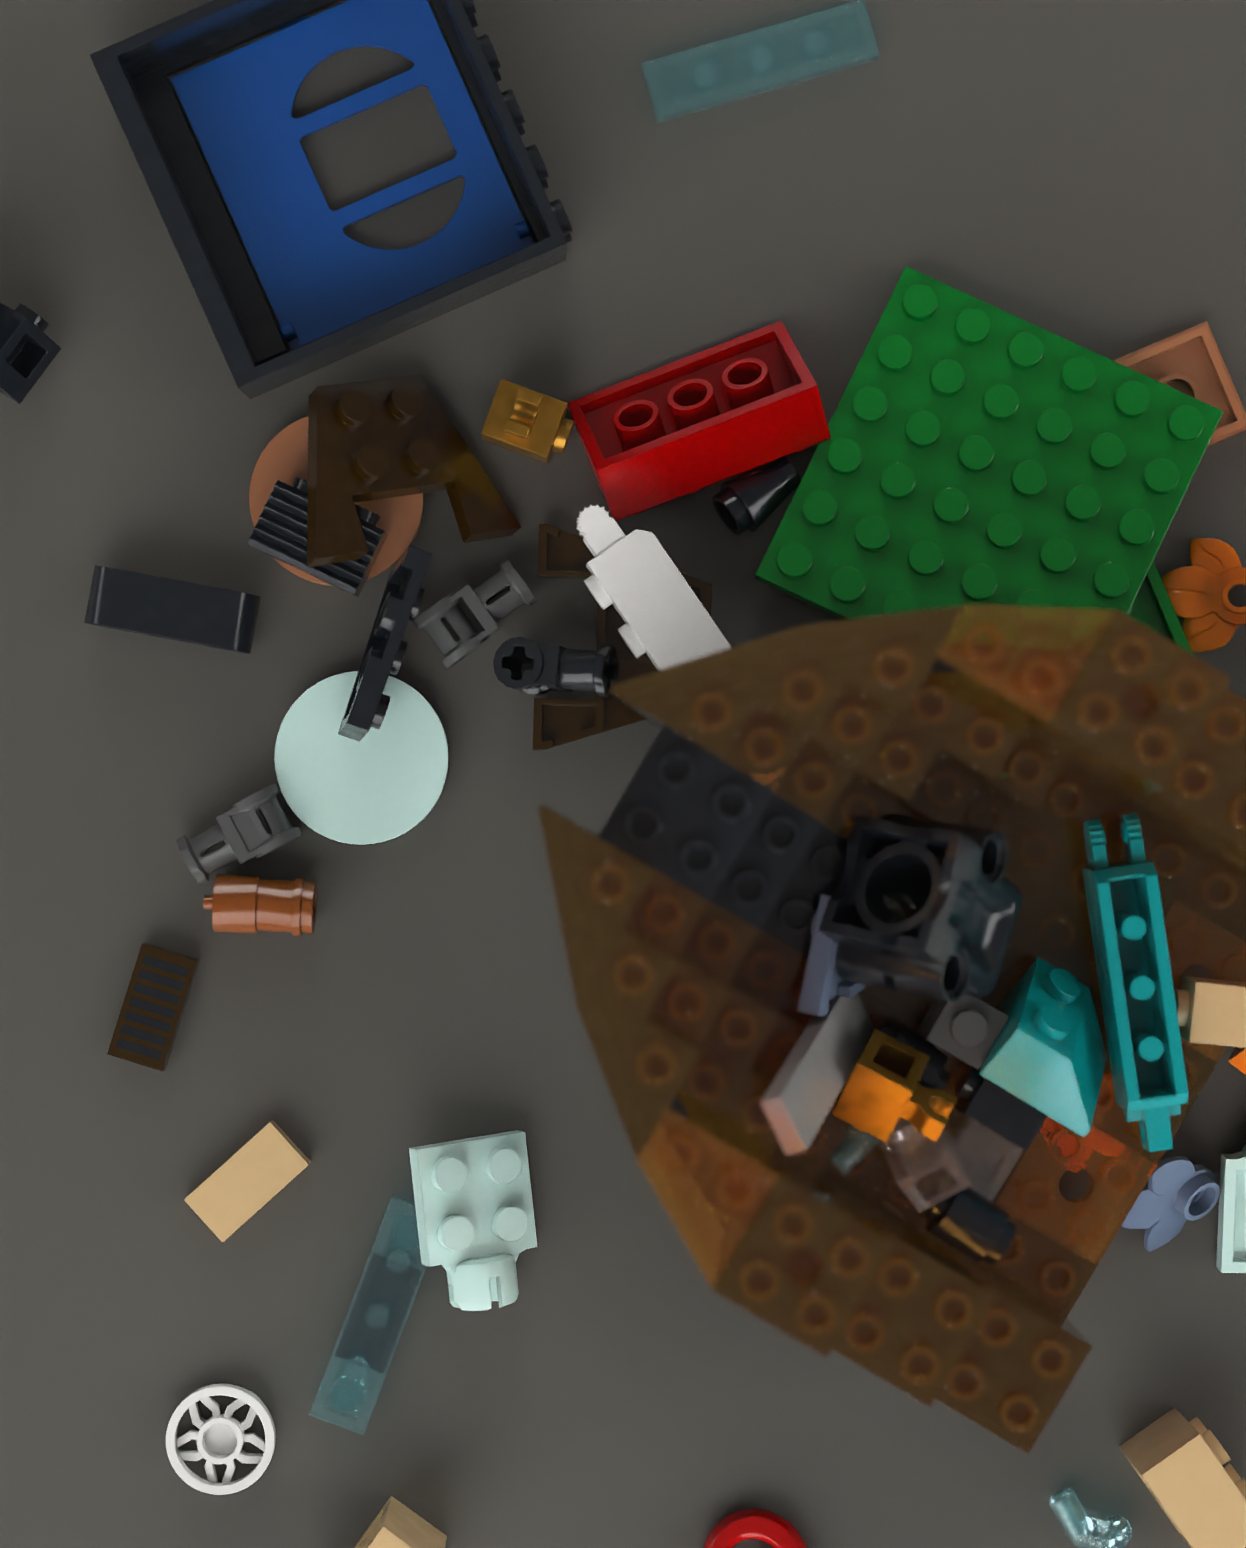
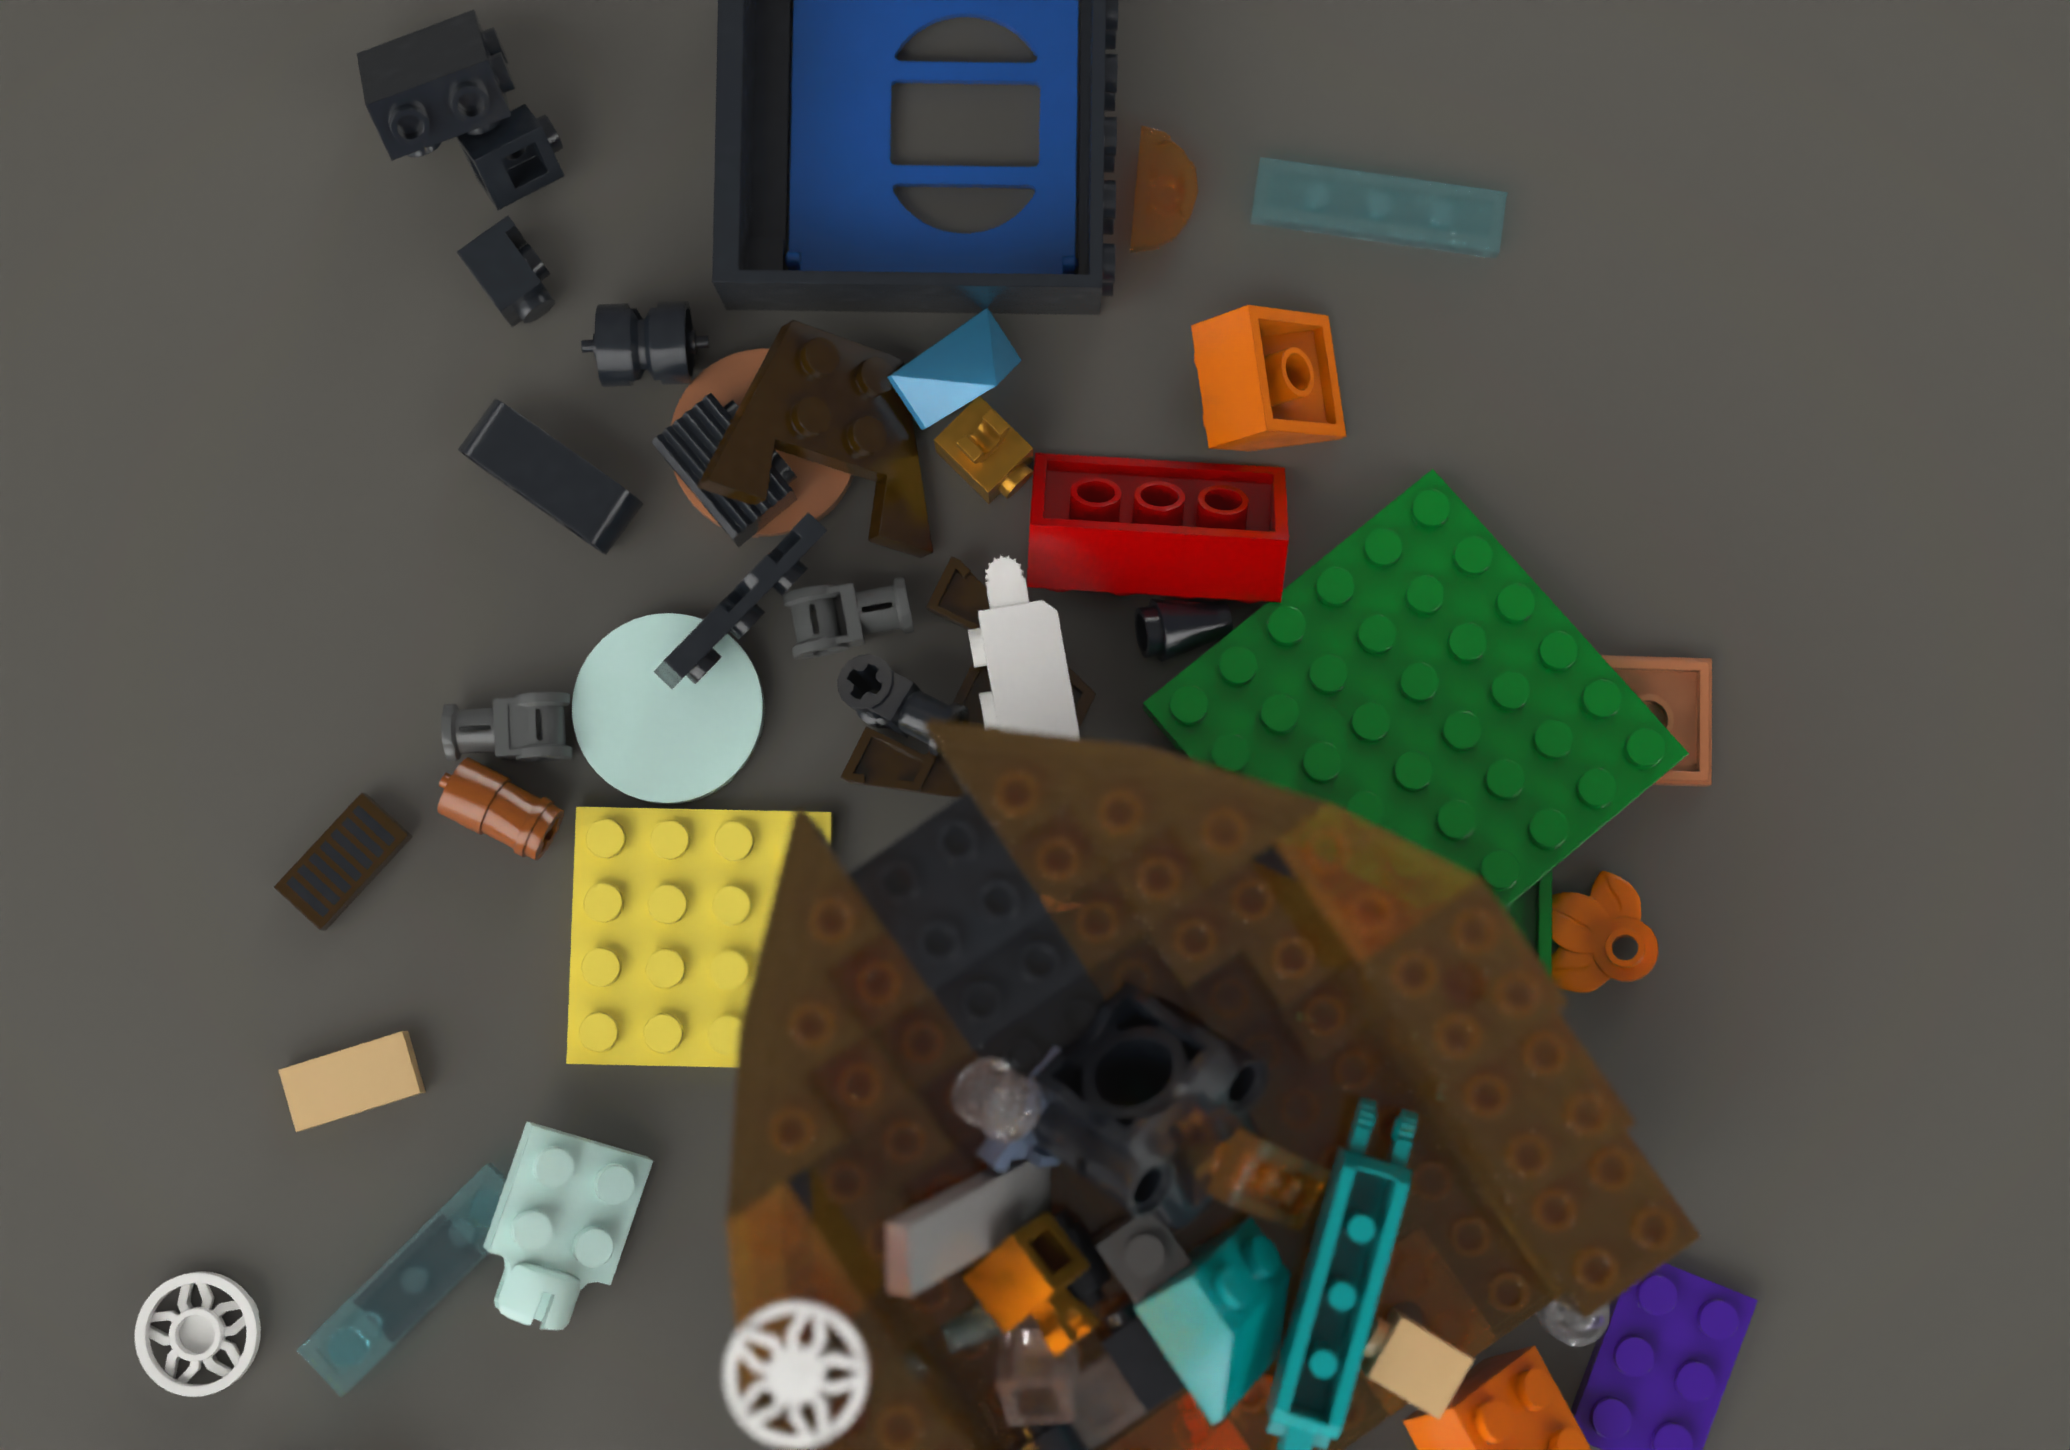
camera: 25 degrees right, 5 degrees down
none -> black brick [457,216,555,327]
none -> light yellow plate [566,807,833,1068]
none -> black wheel [581,301,709,387]
none -> white wheel [724,1300,869,1448]
none -> dark azure slope [887,308,1022,430]
none -> clear wheel [953,1057,1041,1144]
none -> clear orange plate [1130,125,1198,253]
none -> orange slope [1191,305,1347,452]
none -> clear orange plate [1205,1127,1331,1232]

